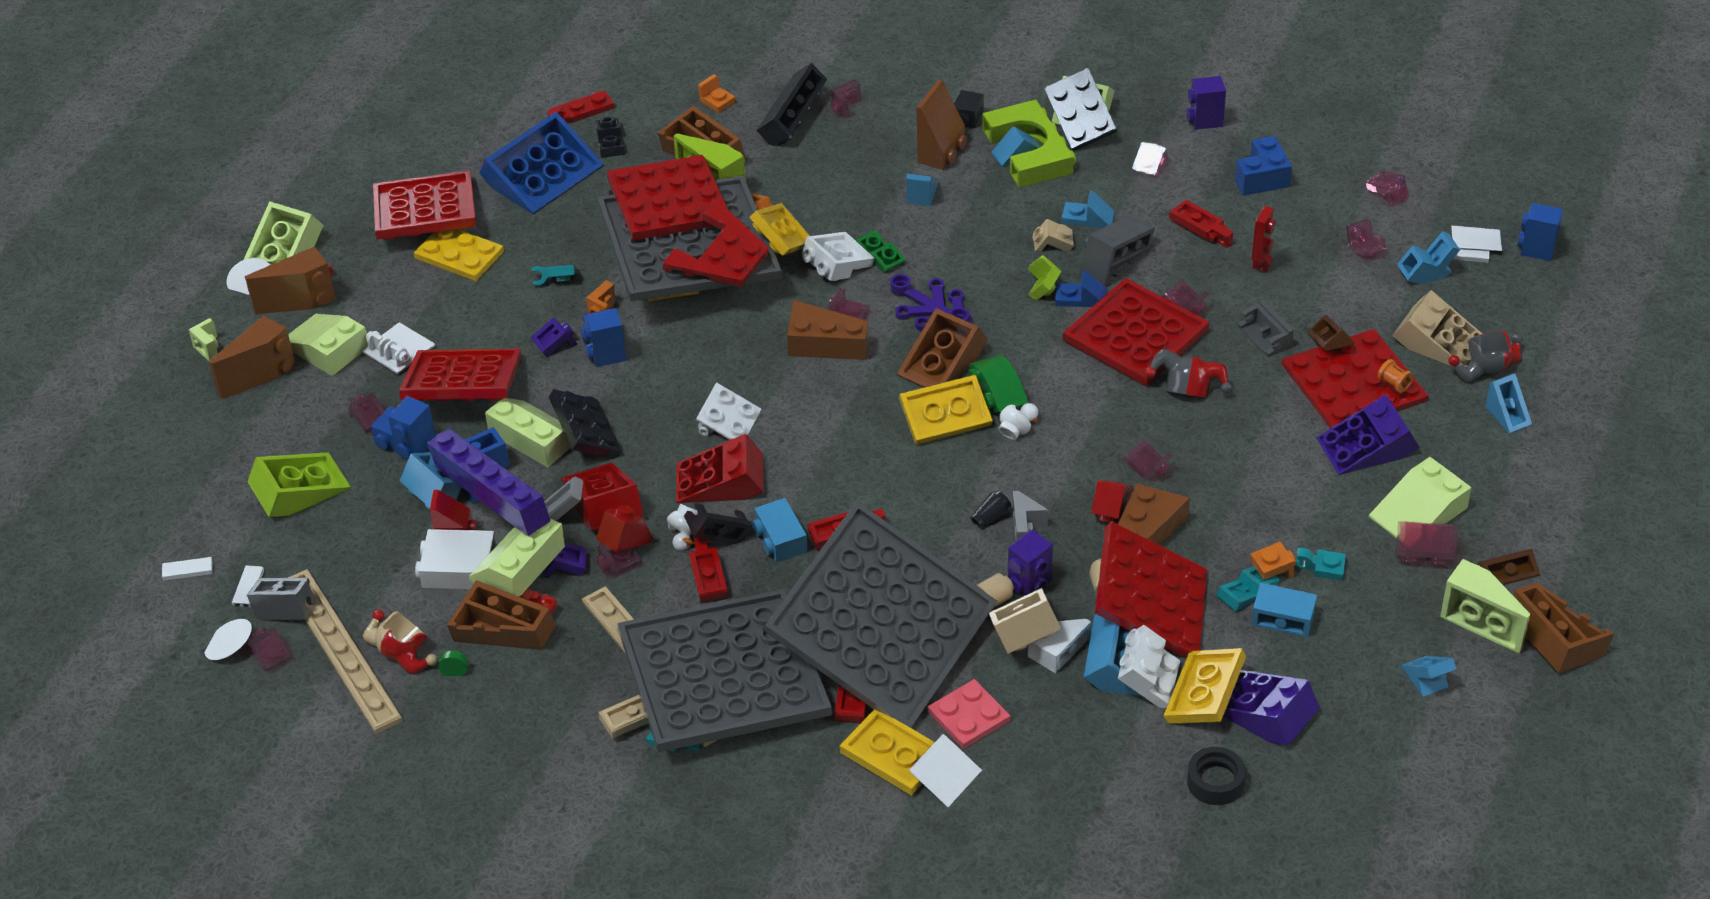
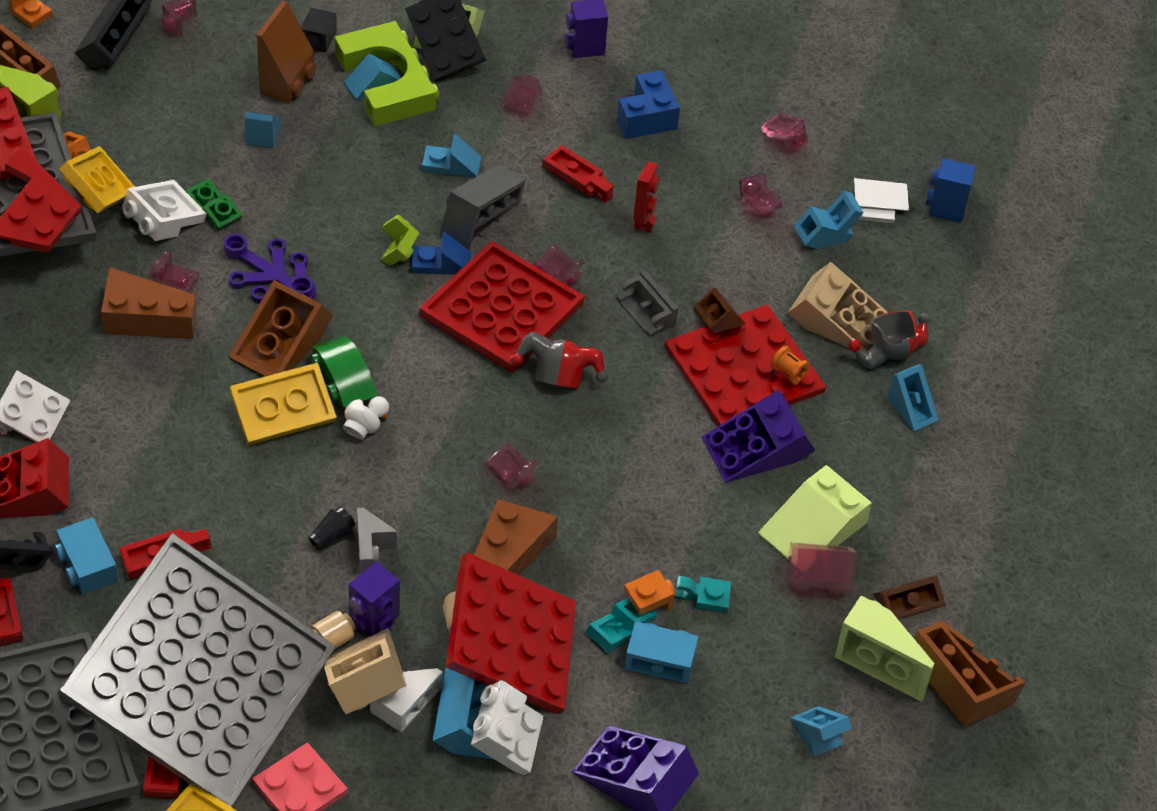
camera: 10 degrees left, 5 degrees up
tan bracket [1033,219,1074,252] -> none
red slope [1091,480,1132,522] -> none
yellow plate [1163,648,1246,724] -> none

